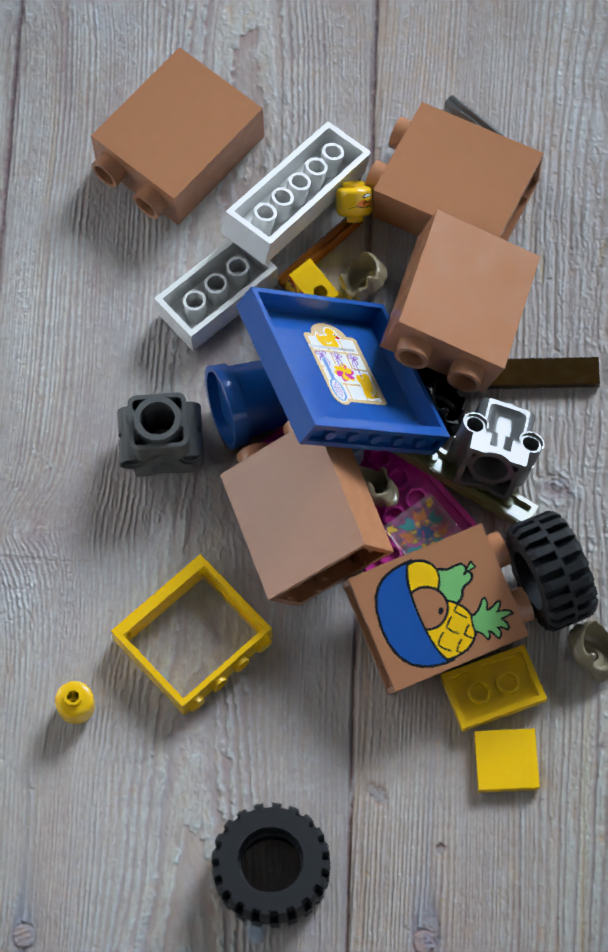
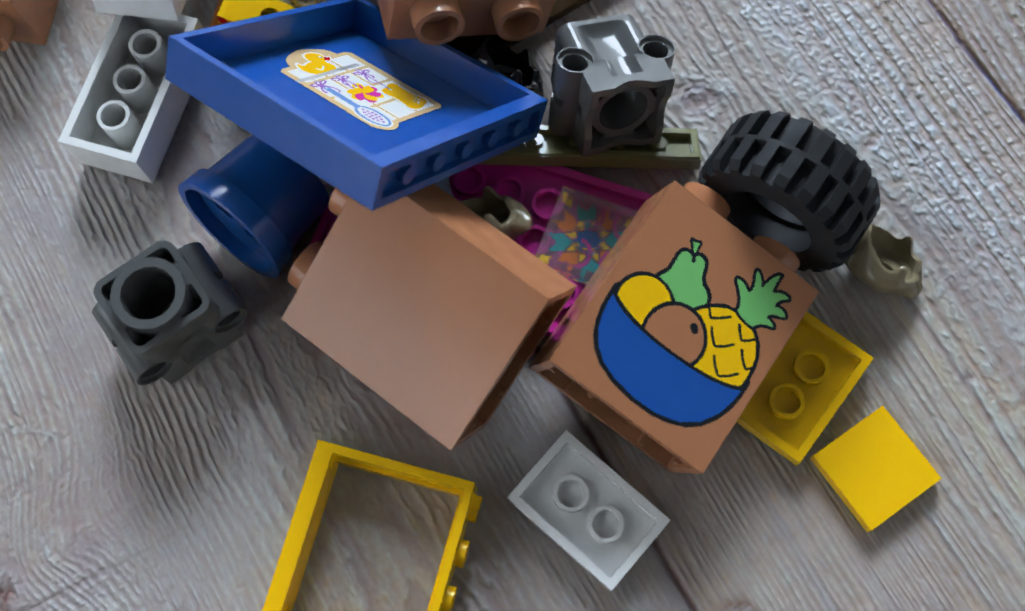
camera: 30 degrees left, 5 degrees up
none -> white plate [507,430,671,592]

